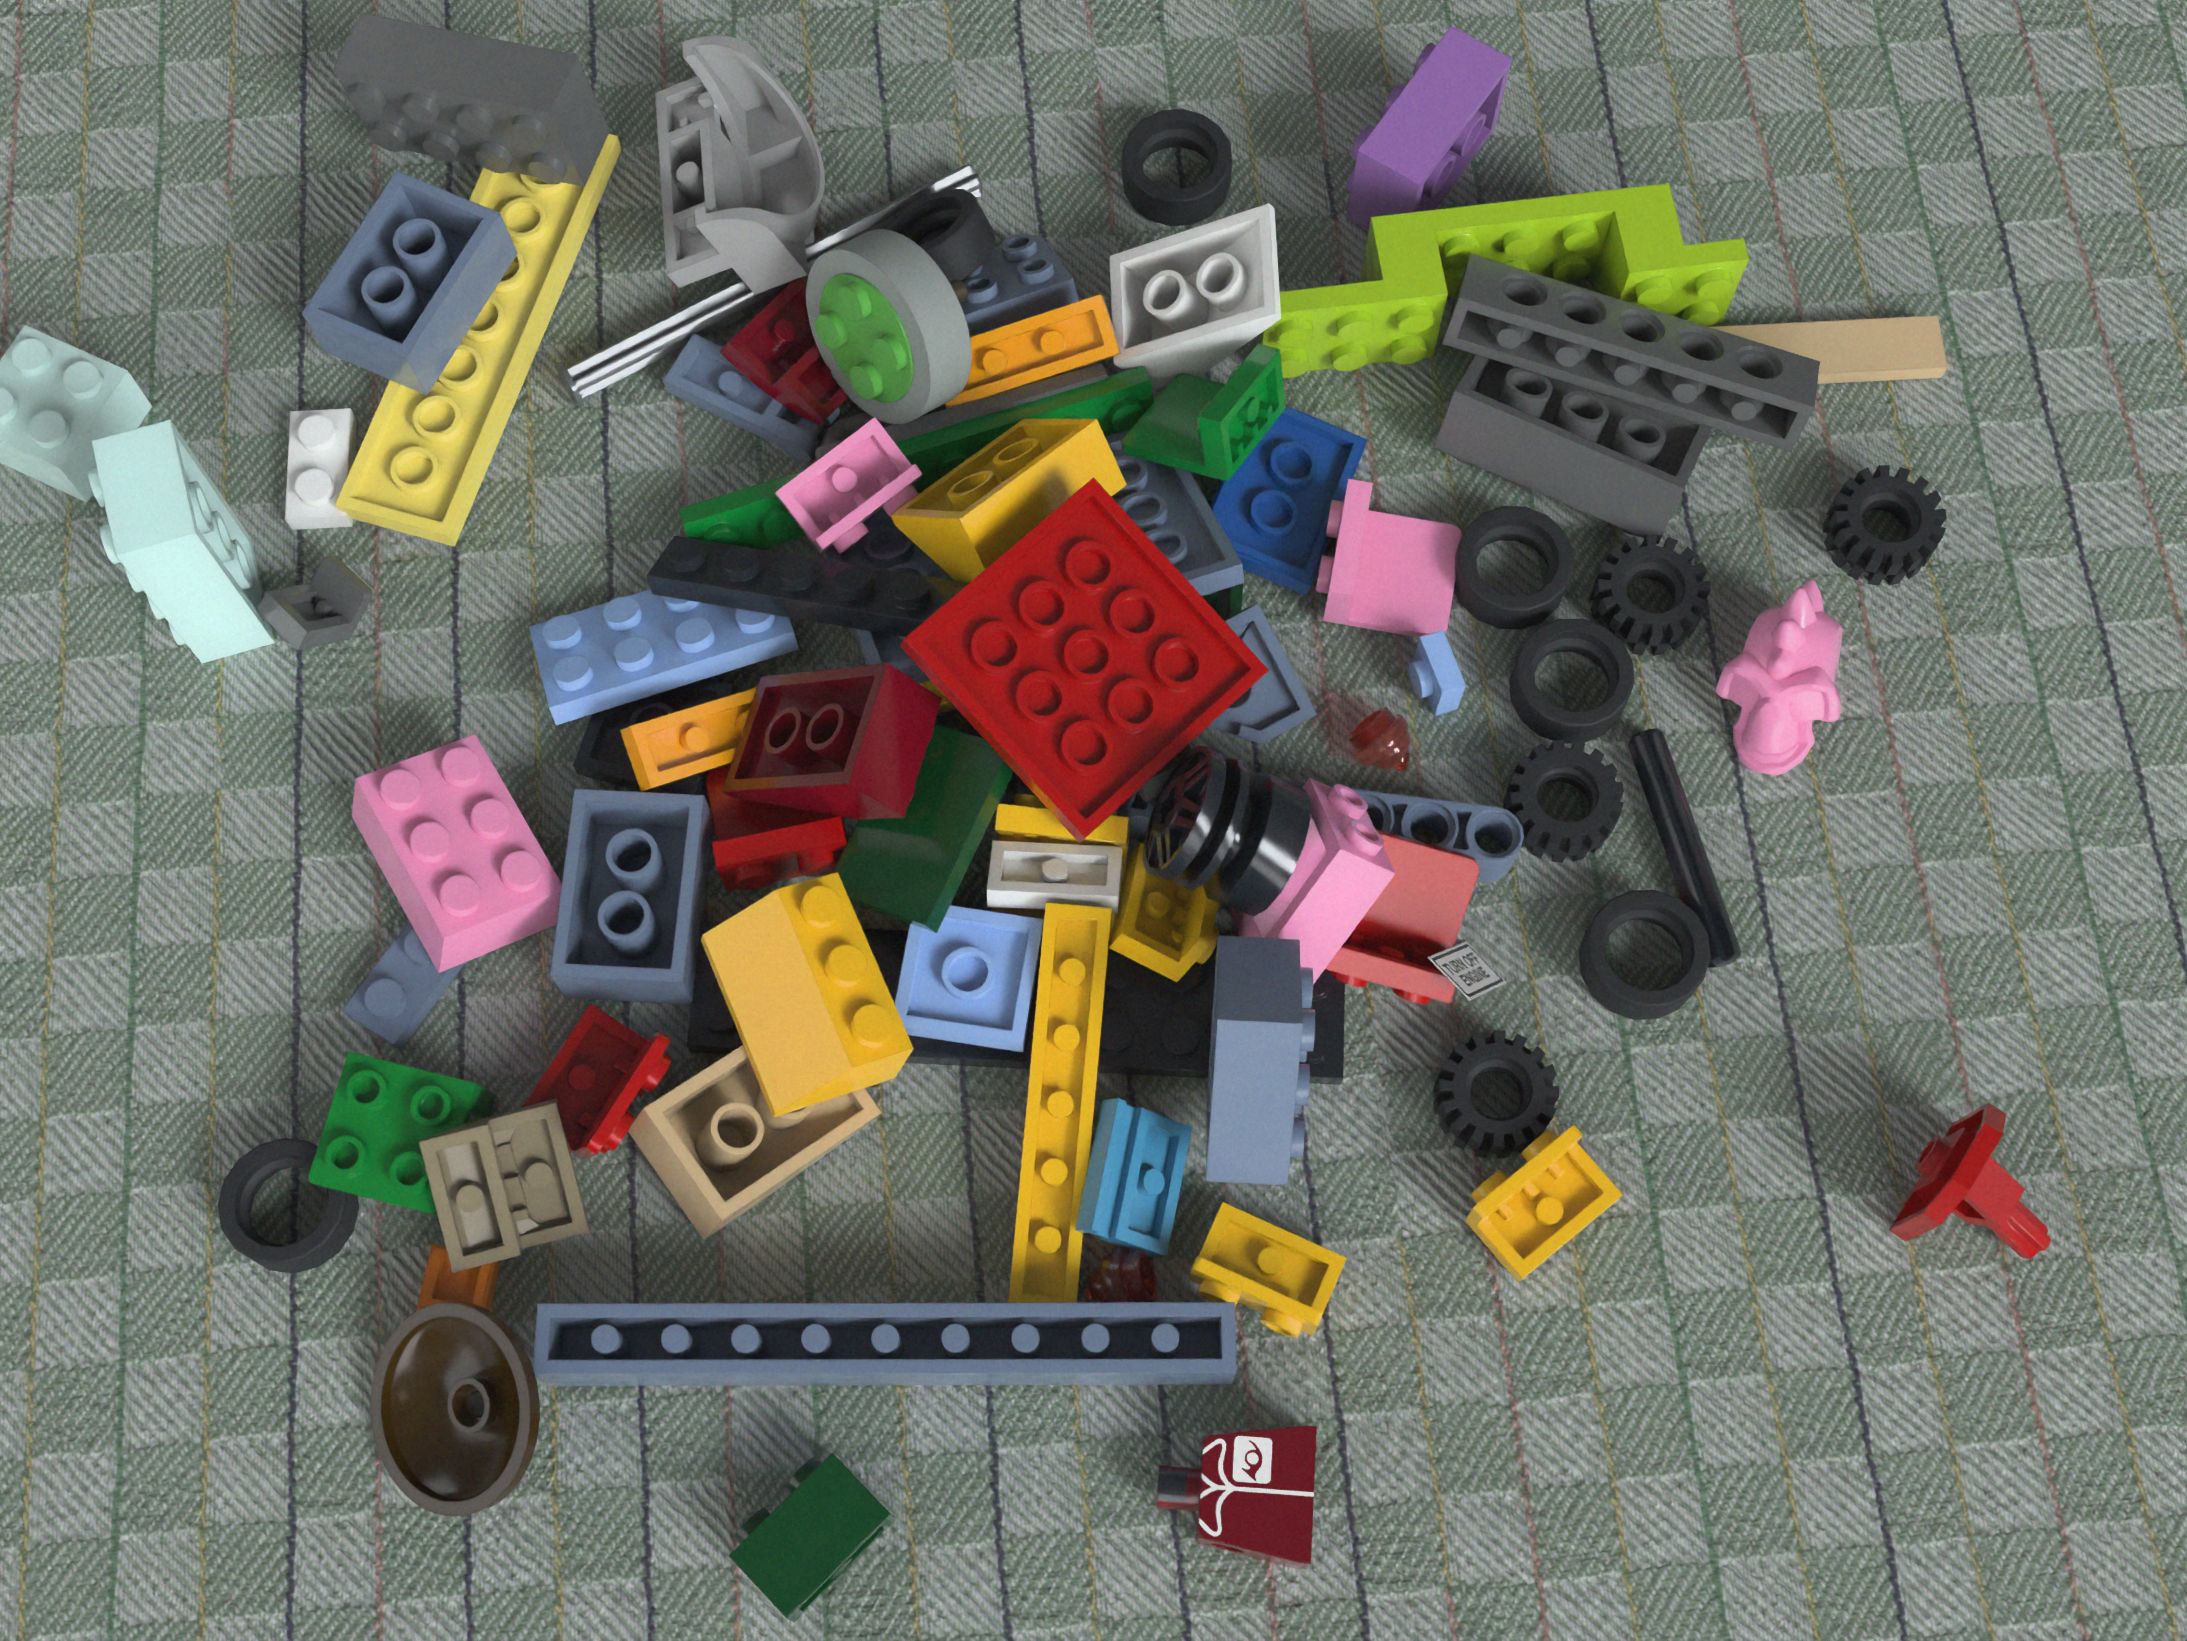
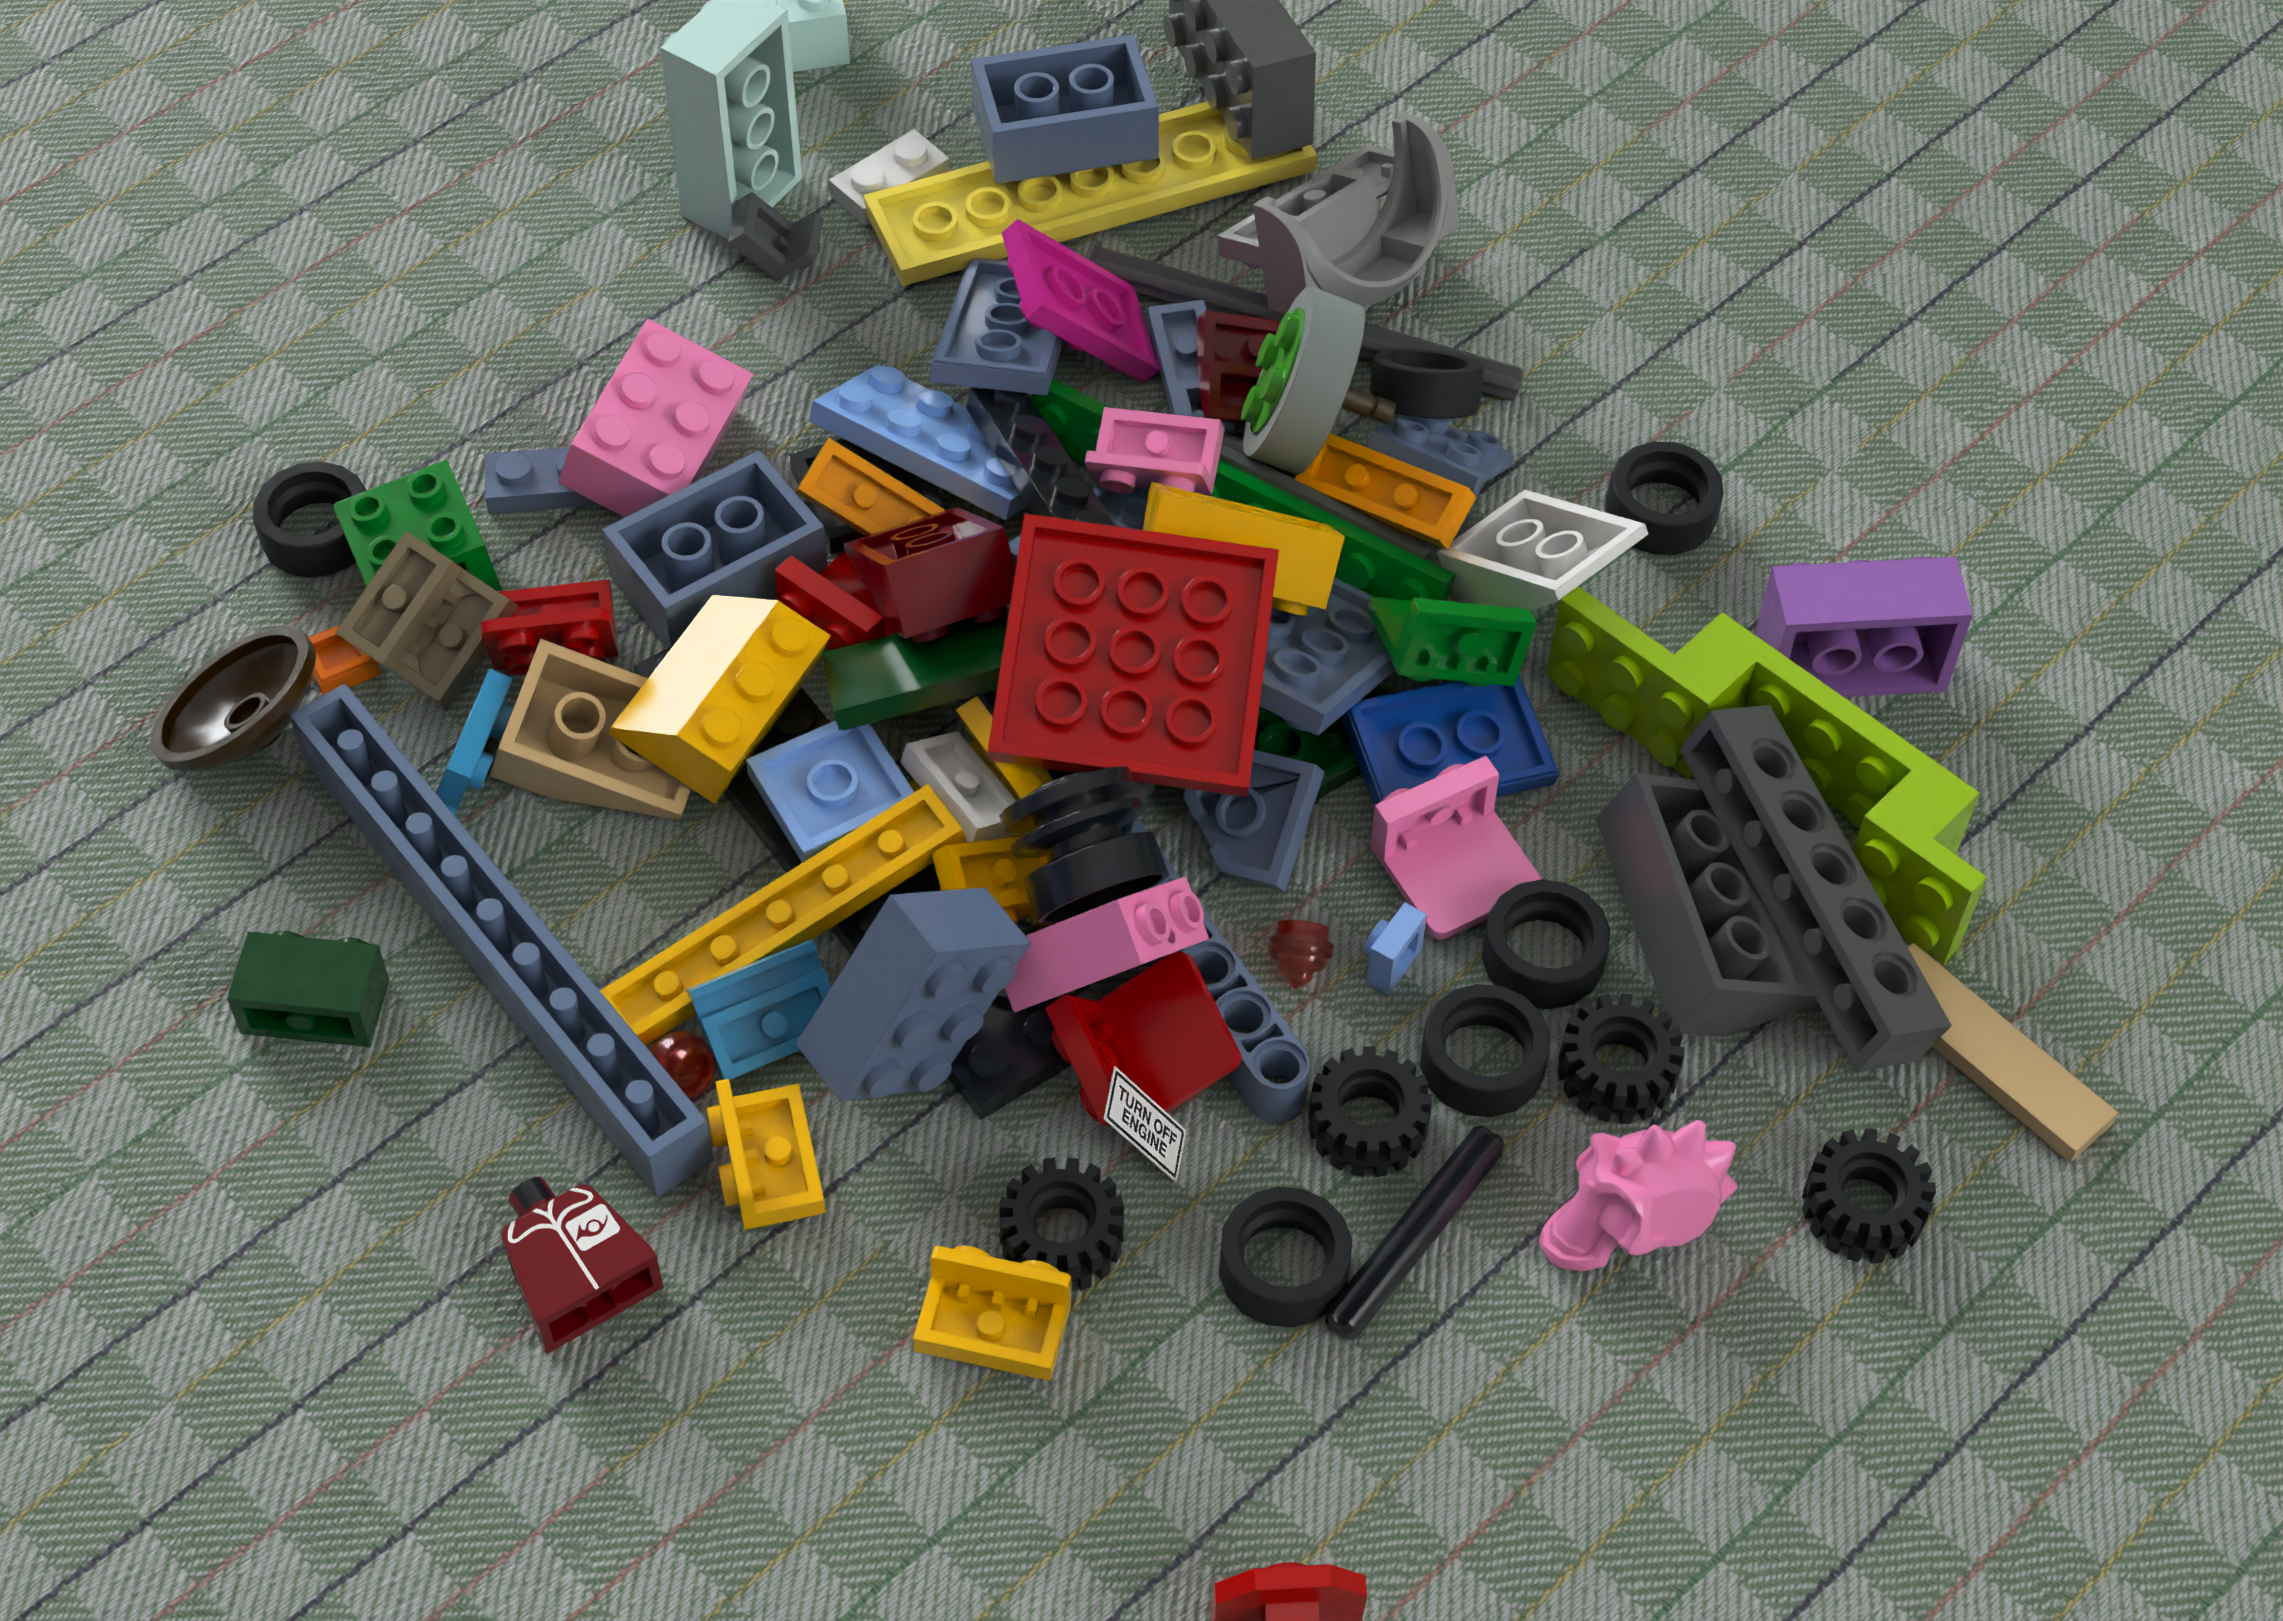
camera: 50 degrees right, 15 degrees down
none -> dark azure plate [436,668,514,815]
none -> sand blue tile [930,258,1064,395]
none -> dark pink plate [1002,219,1160,383]

